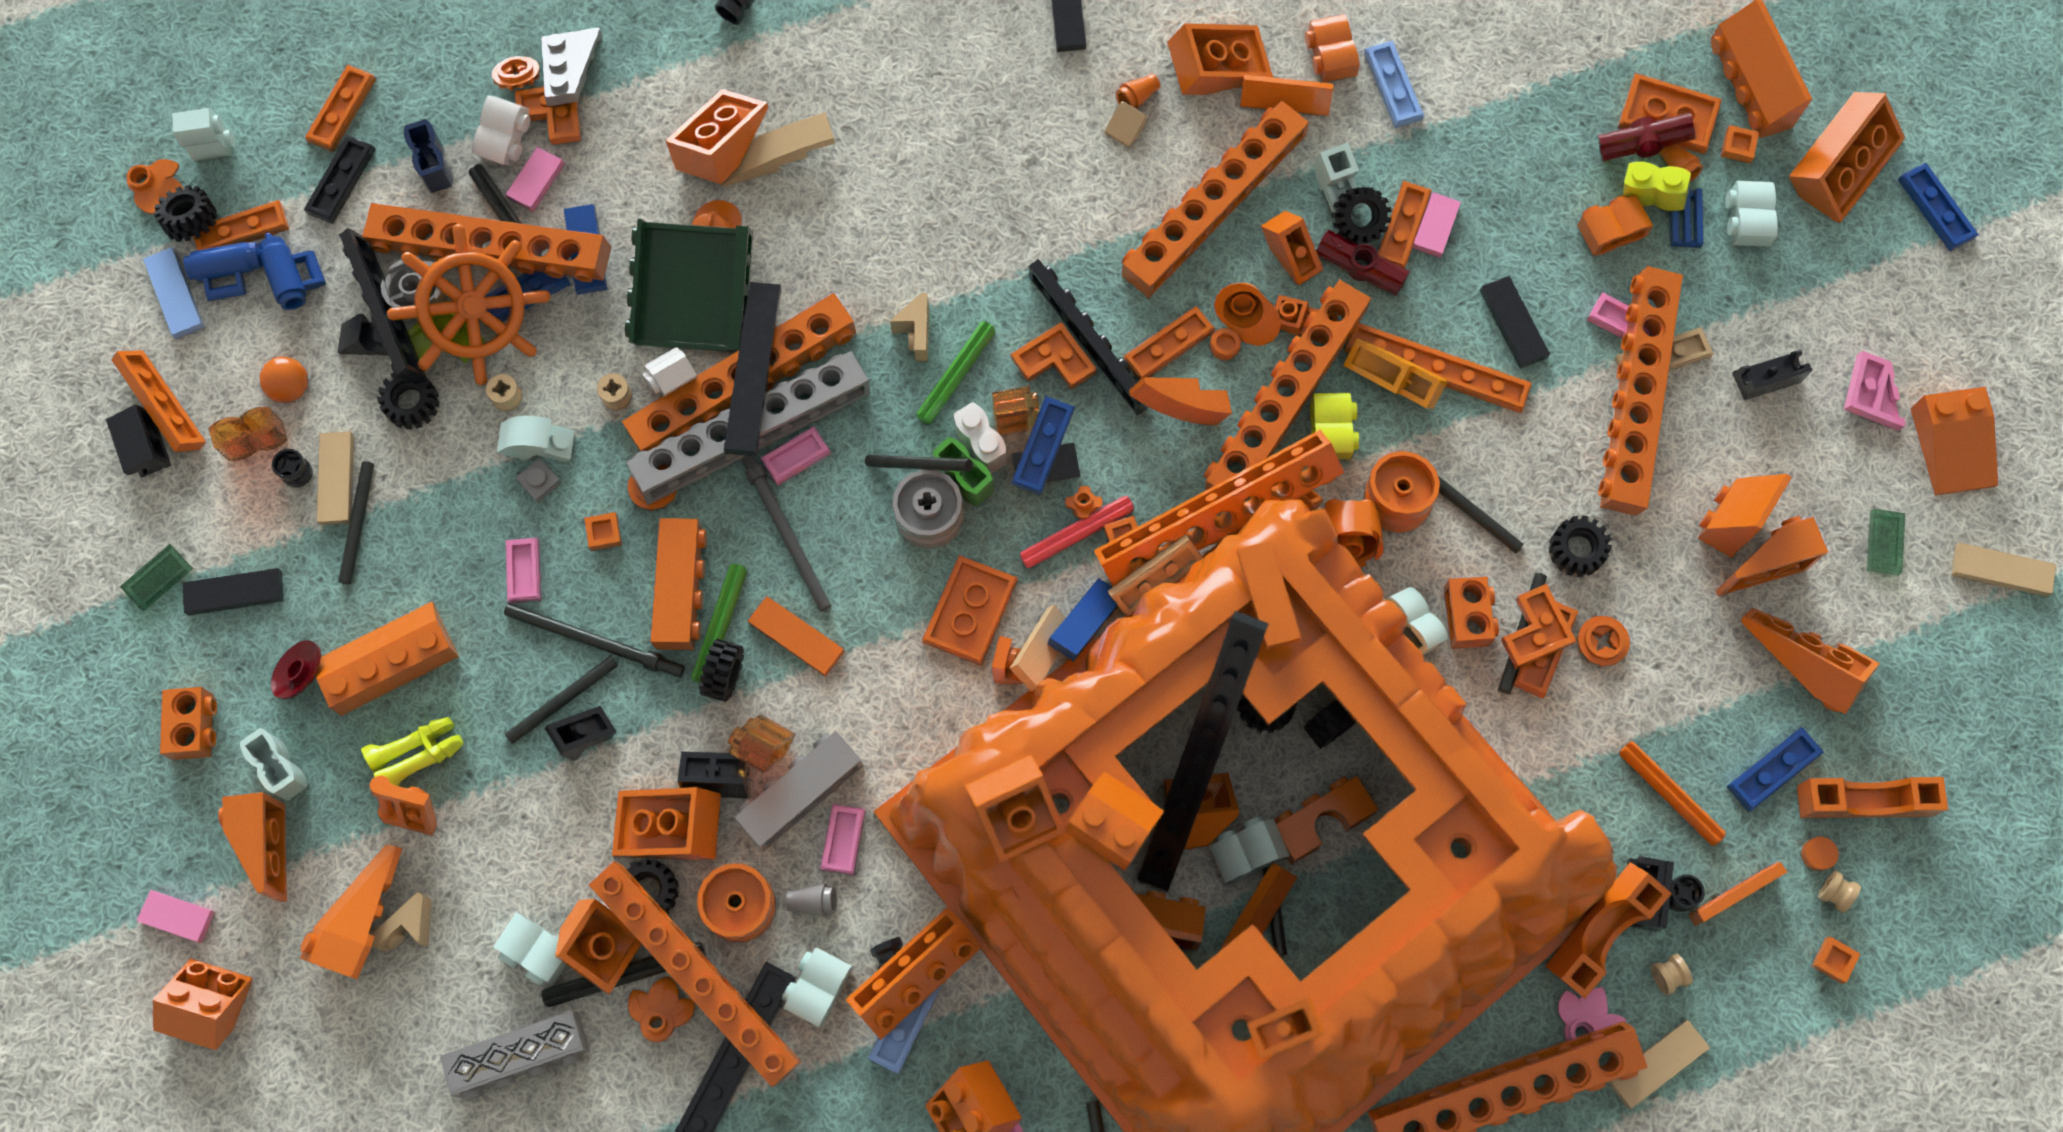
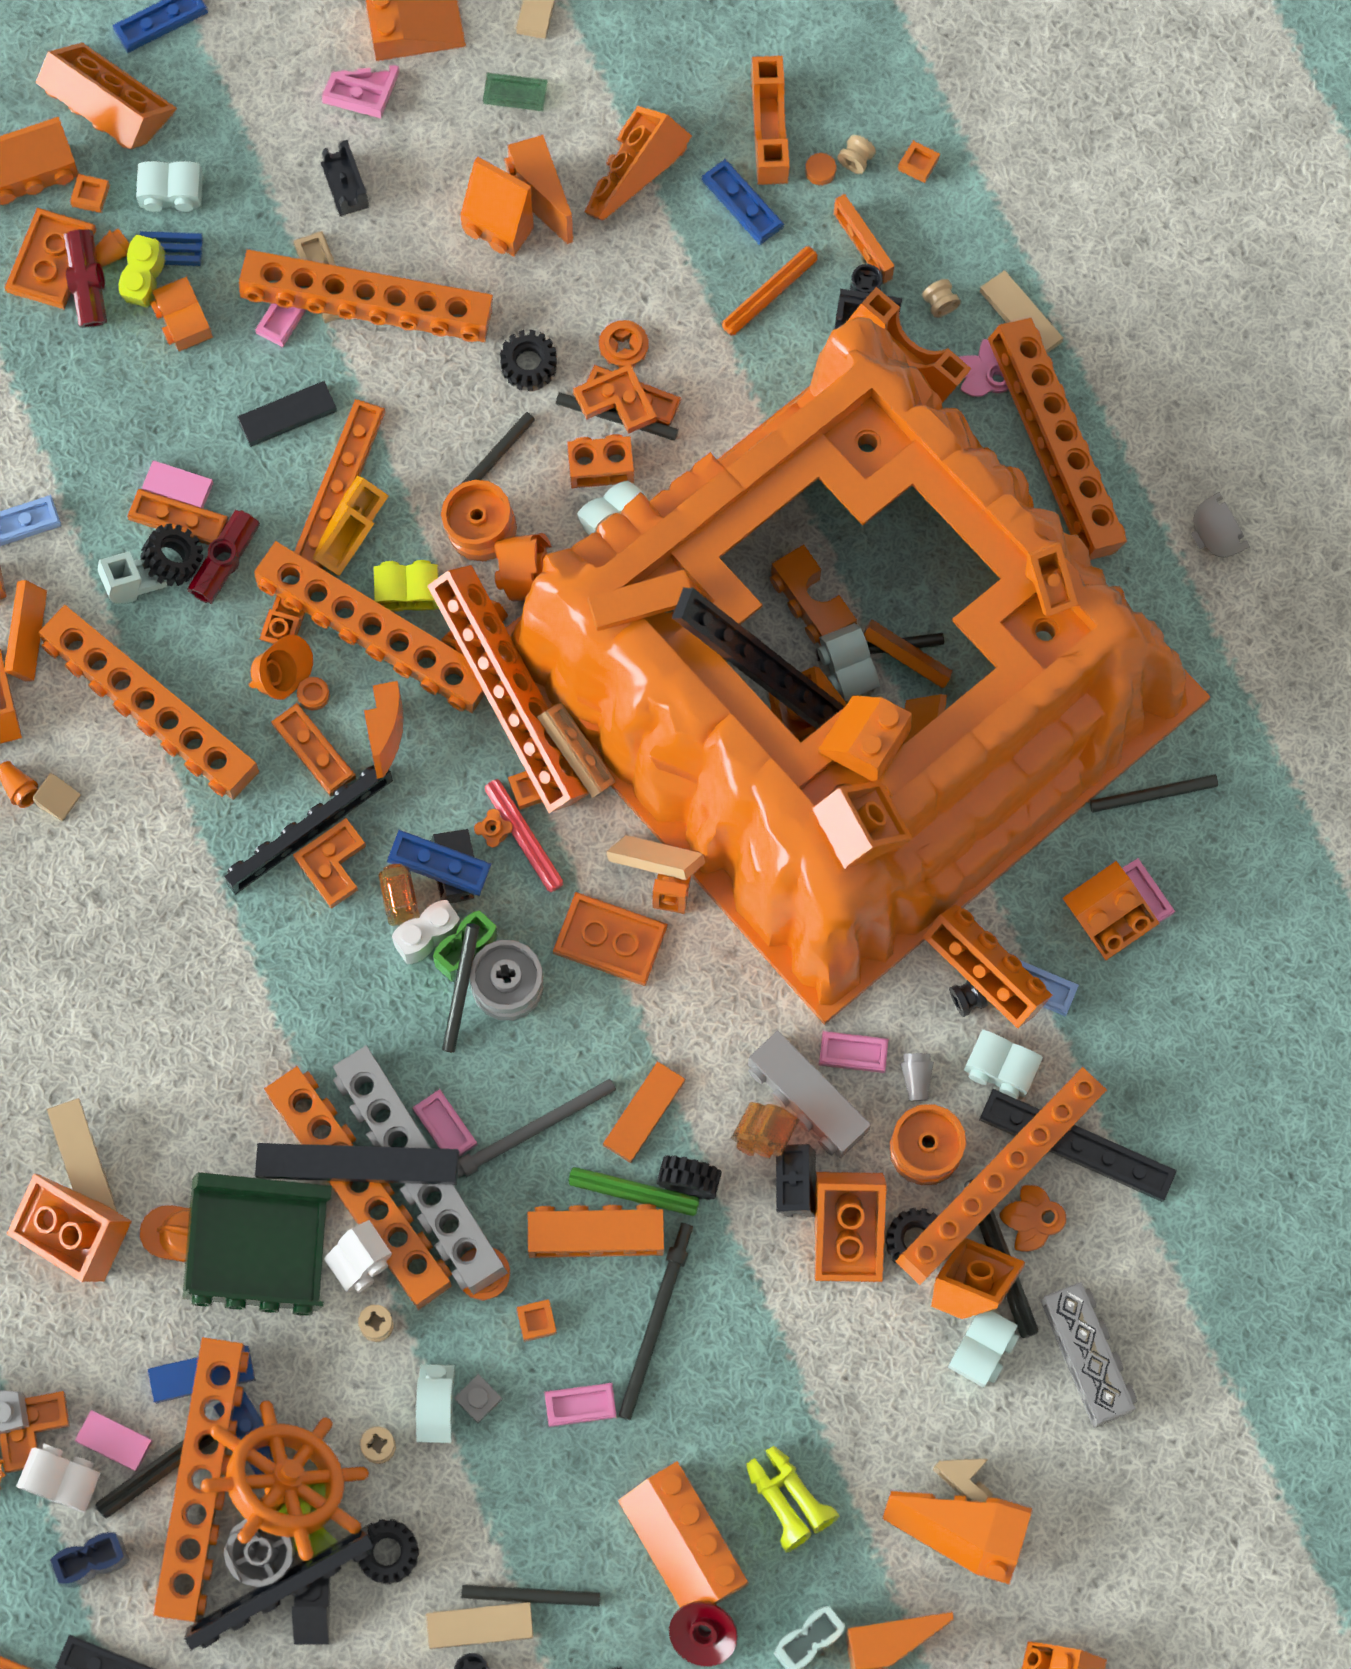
camera: 95 degrees left, 0 degrees up
orange plate [369,776,437,836] -> none
pearl dark grey bar [505,655,618,744] -> none
black slope [544,706,616,761] -> none
tan slope [890,293,929,361] -> none
bright green axle [917,321,995,425] -> none
blue tile [1047,578,1118,661] -> none
orange slope [1261,211,1323,285] -> none

